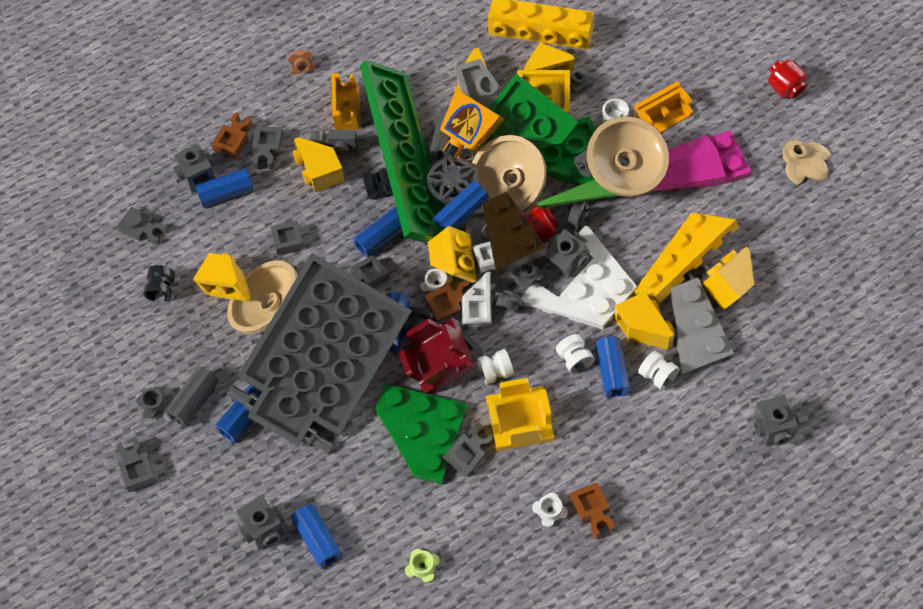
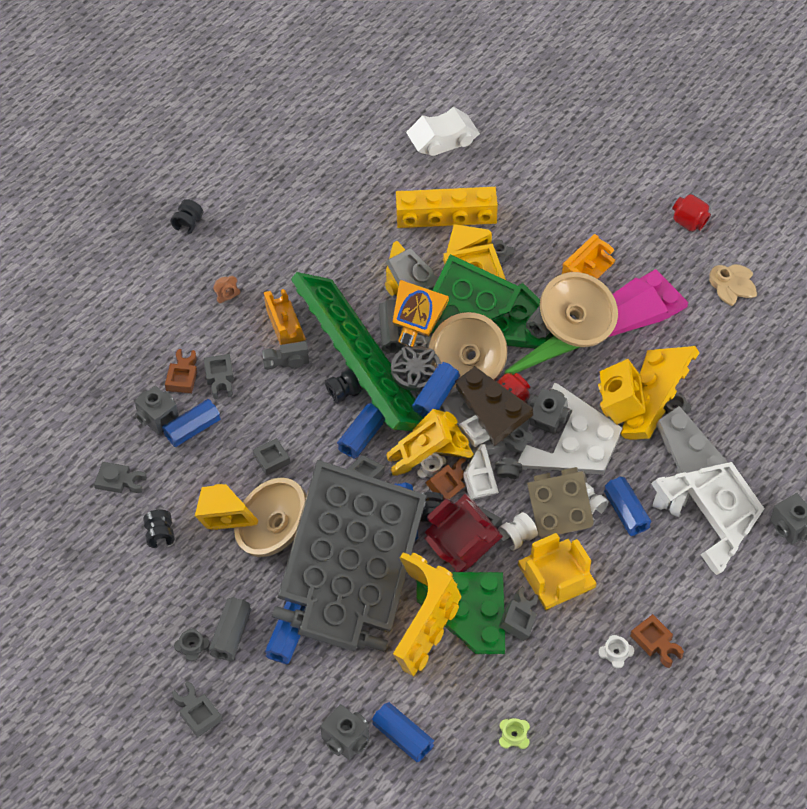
camera: 20 degrees left, 5 degrees down
yellow slope [292,137,345,193] -> none
dark grey plate [568,201,590,232] -> none
white wheel [602,99,629,124] -> none
yellow slope [614,291,675,350] -> none
yellow slope [702,246,754,310] -> none
none -> yellow hinge [386,414,452,476]
none -> yellow bracket [393,552,461,677]
none -> dark tan bracket [527,467,594,537]
none -> yellow brick [598,359,646,425]
none -> white wing [651,462,765,575]

